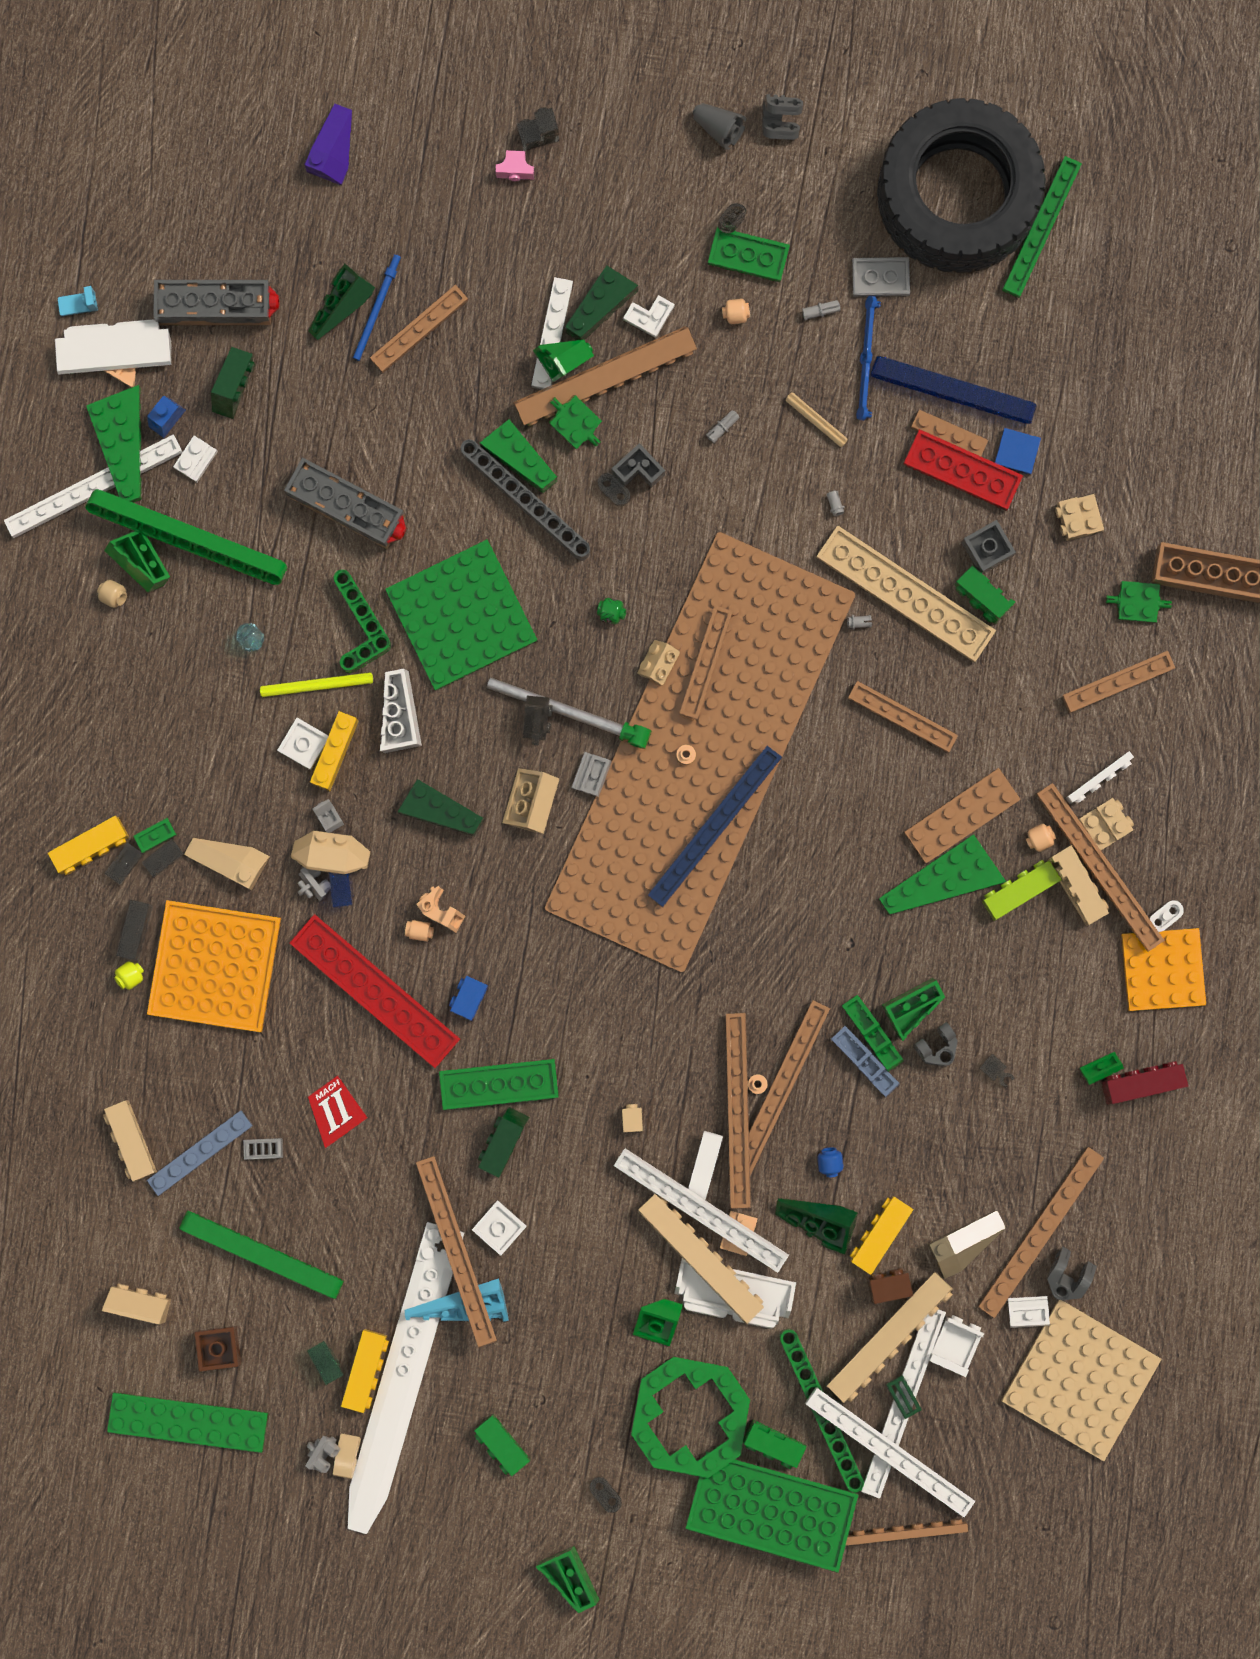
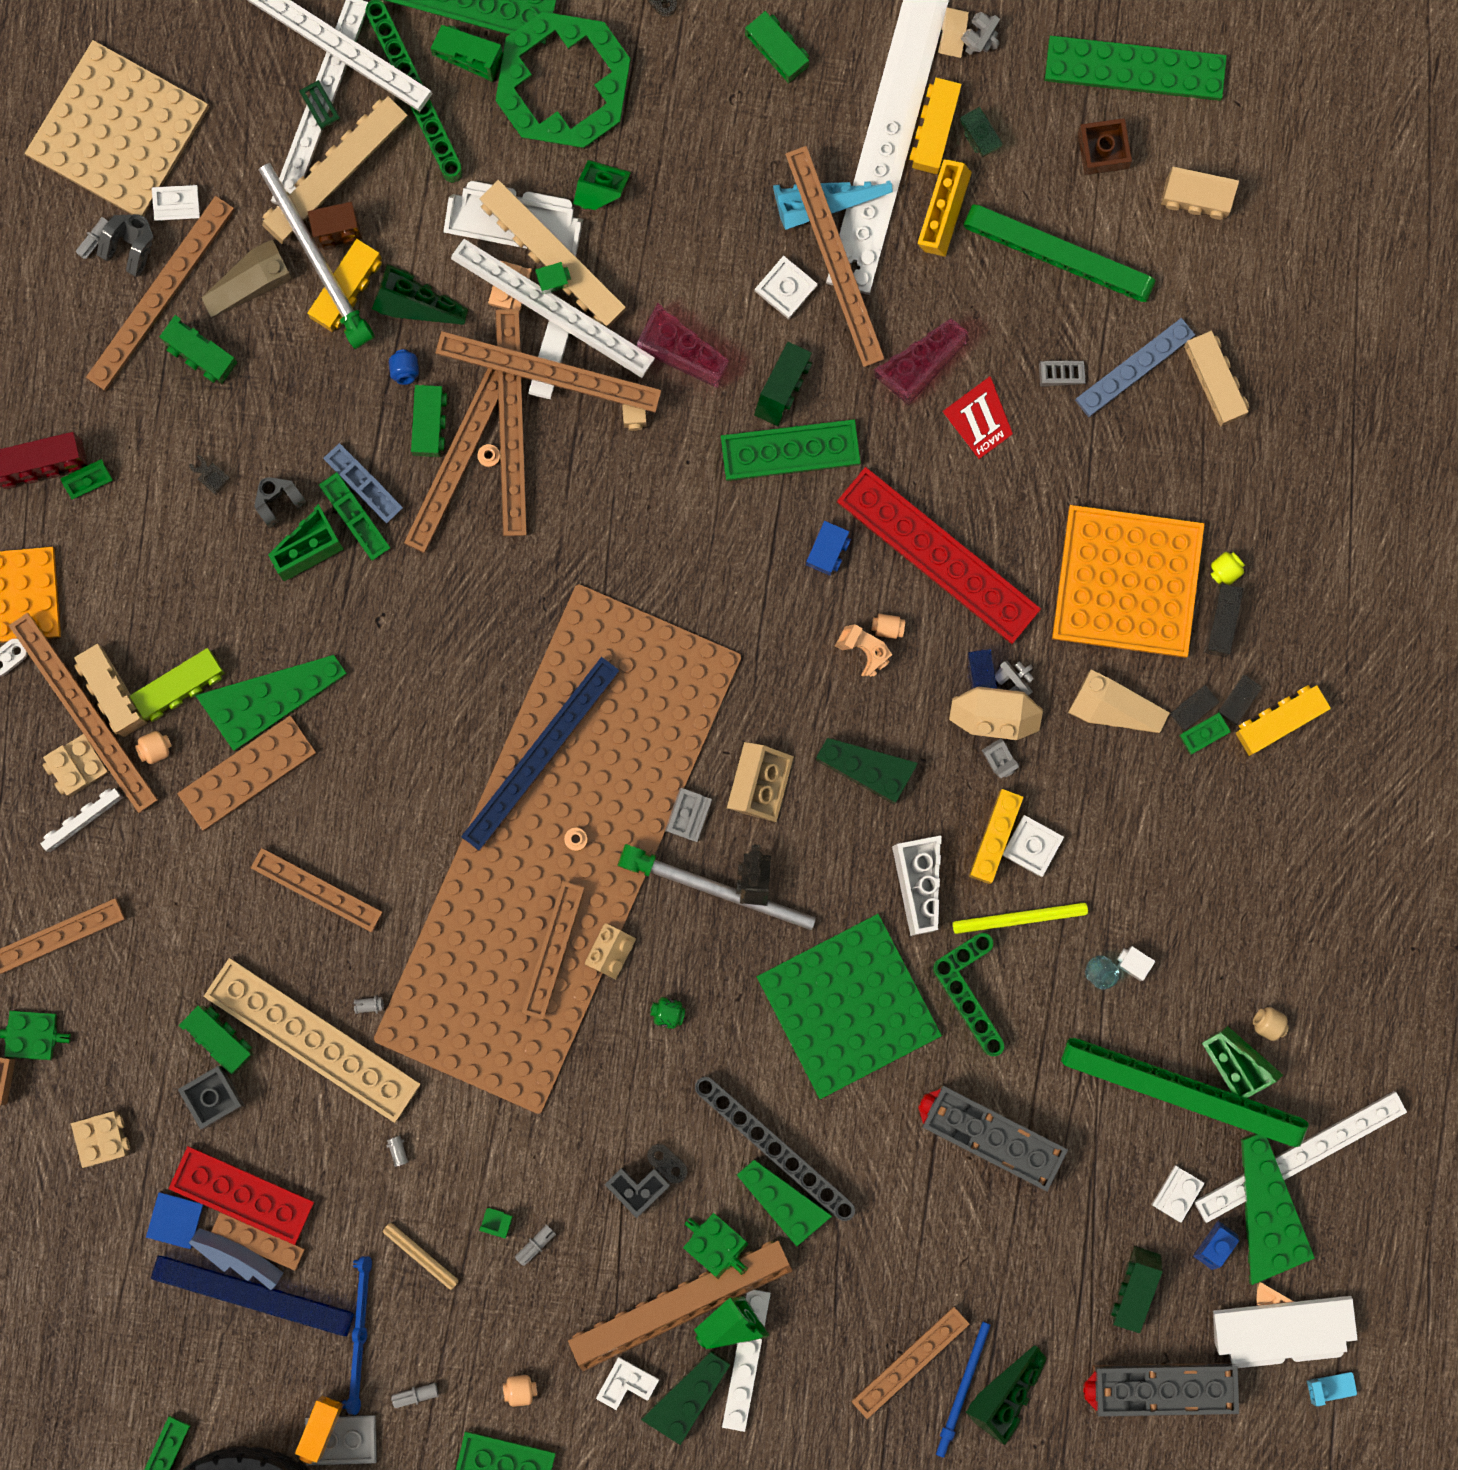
camera: 175 degrees right, 0 degrees up
white panel [929,1315,984,1377] -> none
none -> light grey axle [76,217,108,259]
none -> green wedge [159,315,238,384]
none -> sand blue slope [189,1228,284,1290]
none -> flat silver piece [259,163,375,350]
none -> light orange brick [295,1395,344,1464]
none -> green brick [411,385,448,457]
none -> medium nougat plate [436,331,661,413]
none -> green panel [479,1208,514,1239]
none -> green brick [535,262,571,294]
none -> clear pink wedge [637,303,729,388]
none -> clear pink wedge [874,318,969,406]
none -> yellow brick [917,159,972,257]
none -> white brick [1117,946,1155,981]

